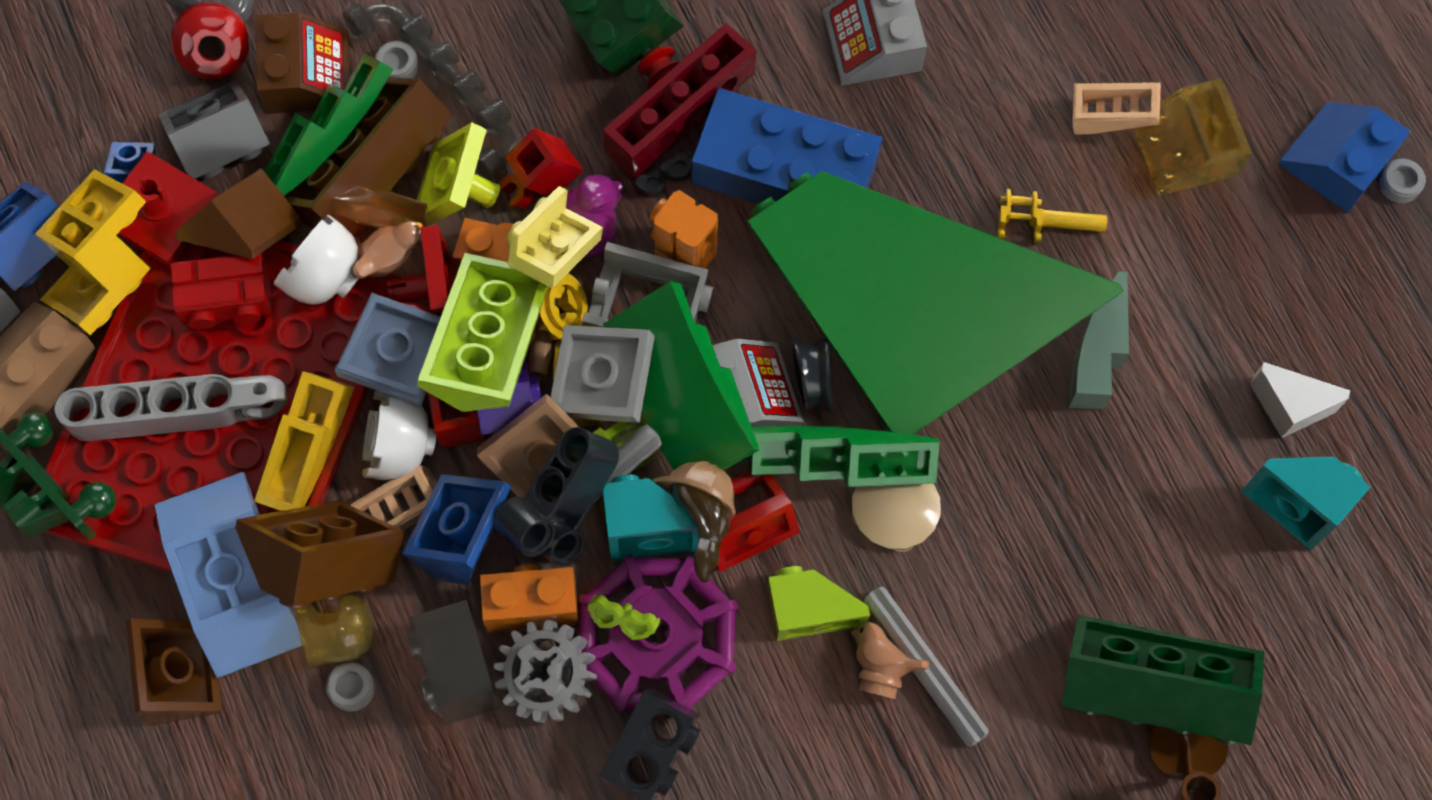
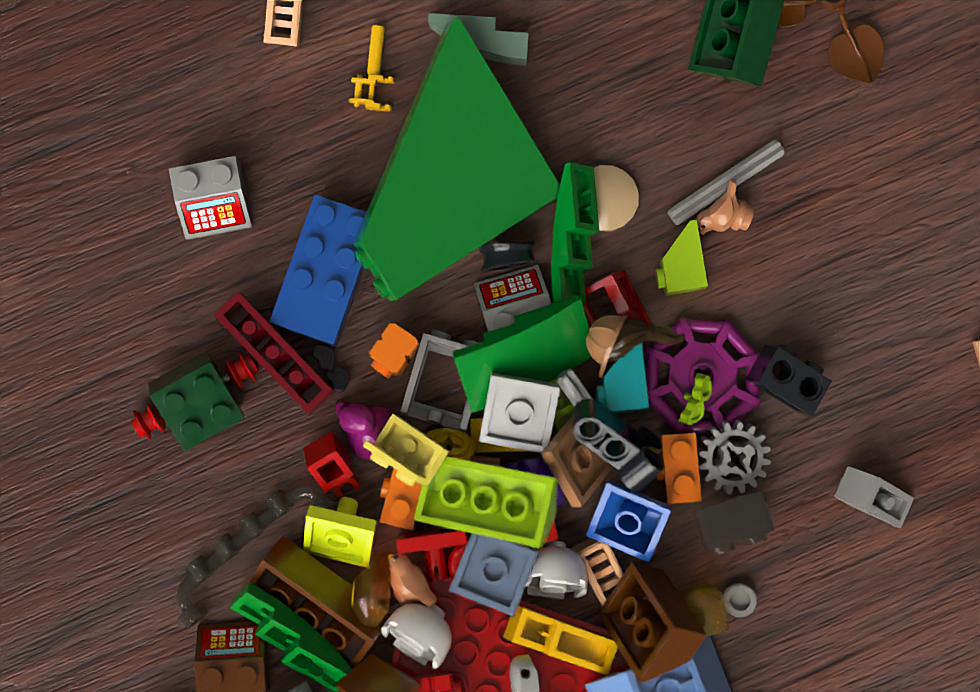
camera: 85 degrees left, 15 degrees up
light grey tile [375,41,419,78] -> none

